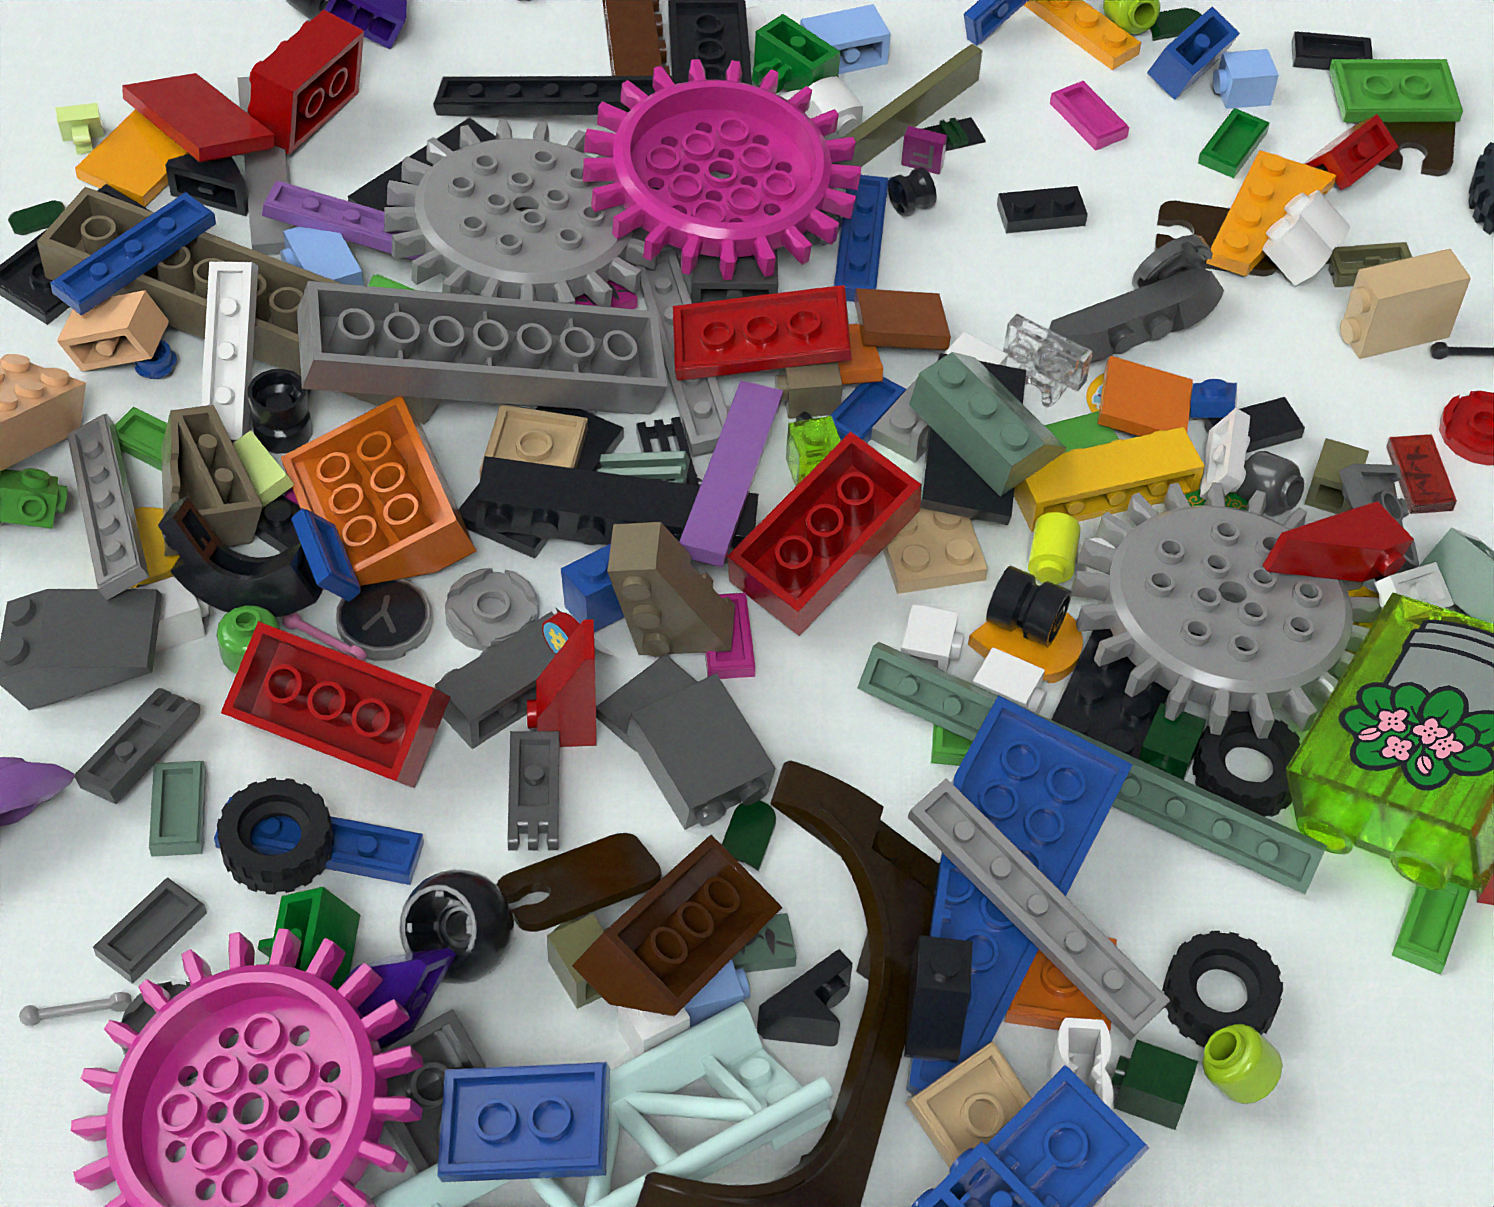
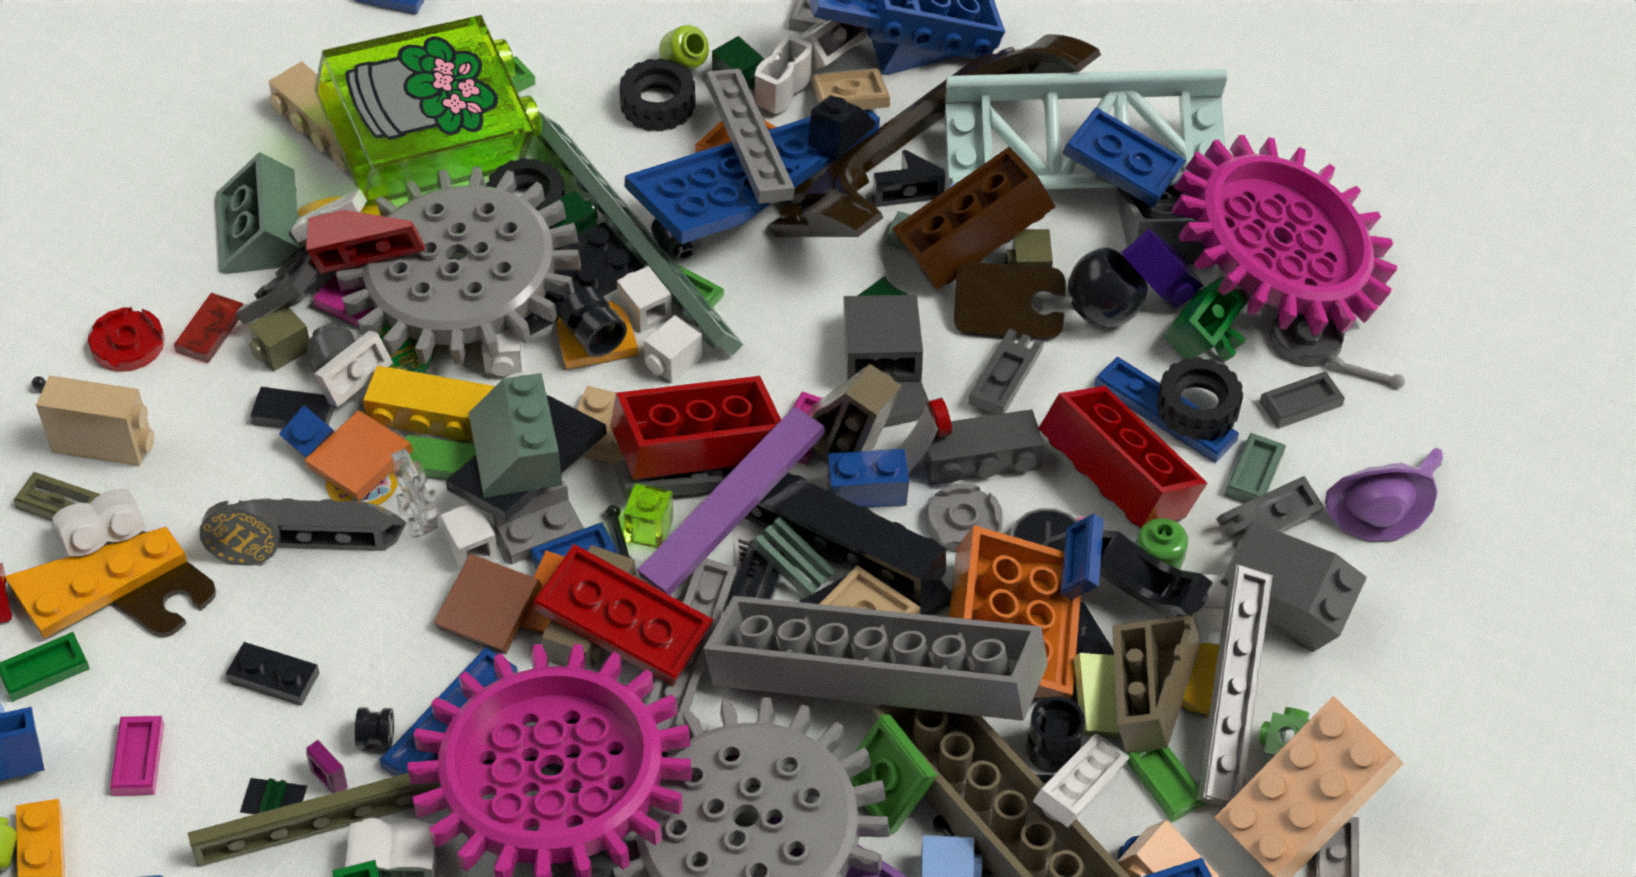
camera: 150 degrees left, 0 degrees up
red slope [527,619,596,747] -> none
neon yellow brick [1028,512,1081,584] -> none

